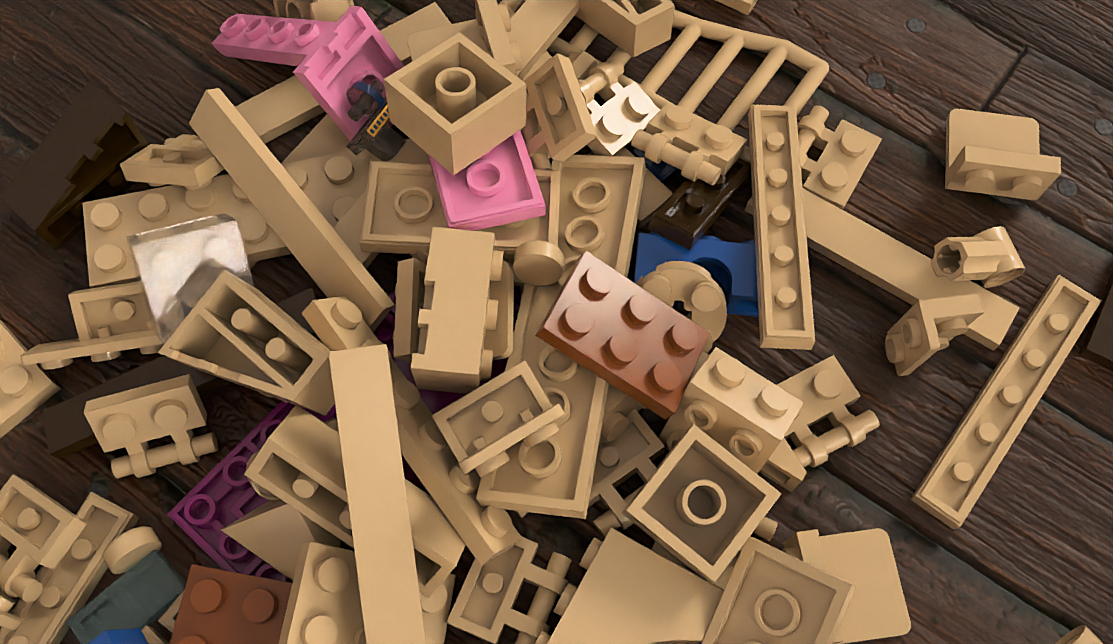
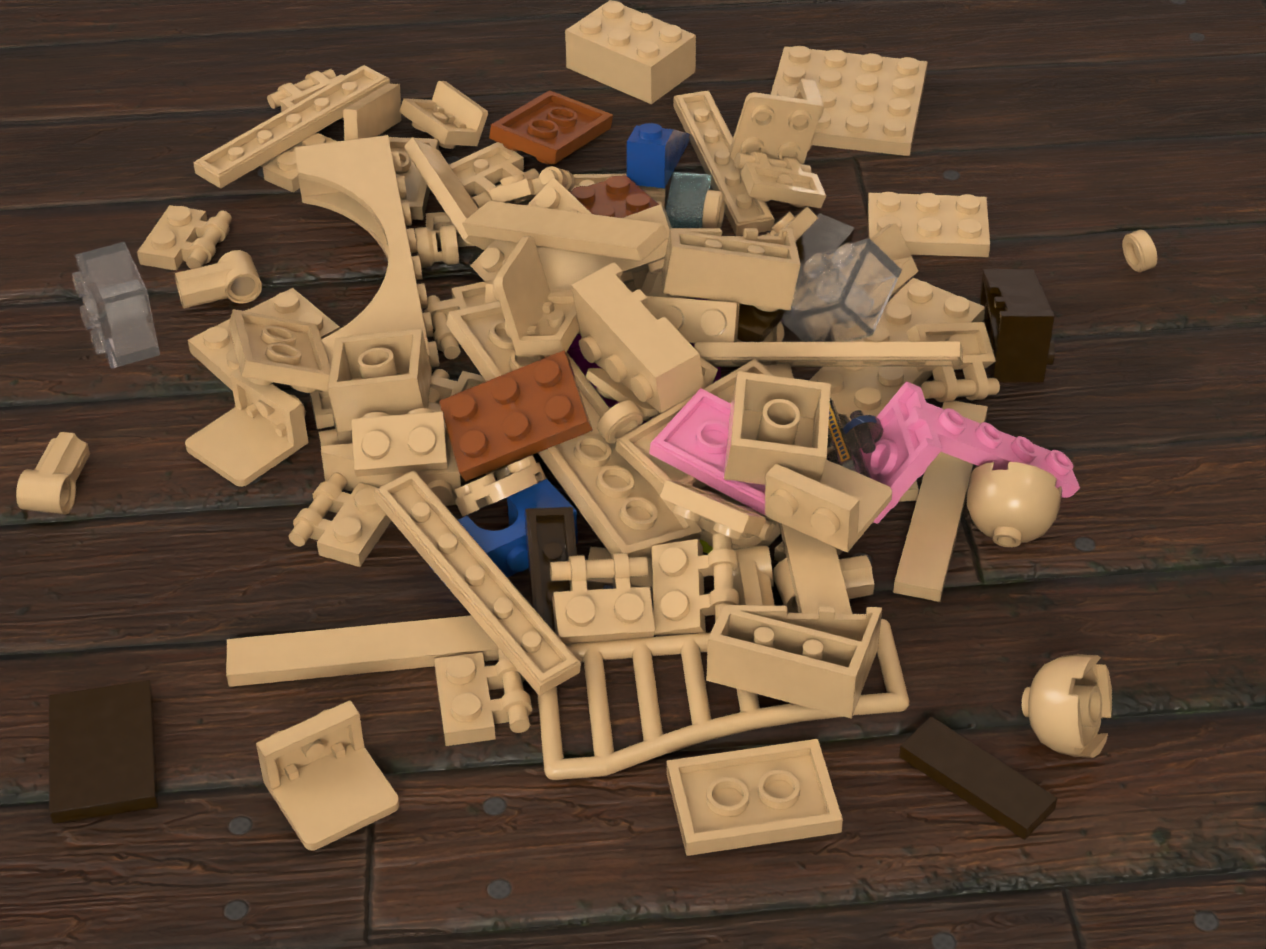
camera: 140 degrees right, 25 degrees down
tan bracket [885,293,984,376] -> none
tan tile [910,275,1101,530] -> none
tan piece [930,226,1025,288] -> none

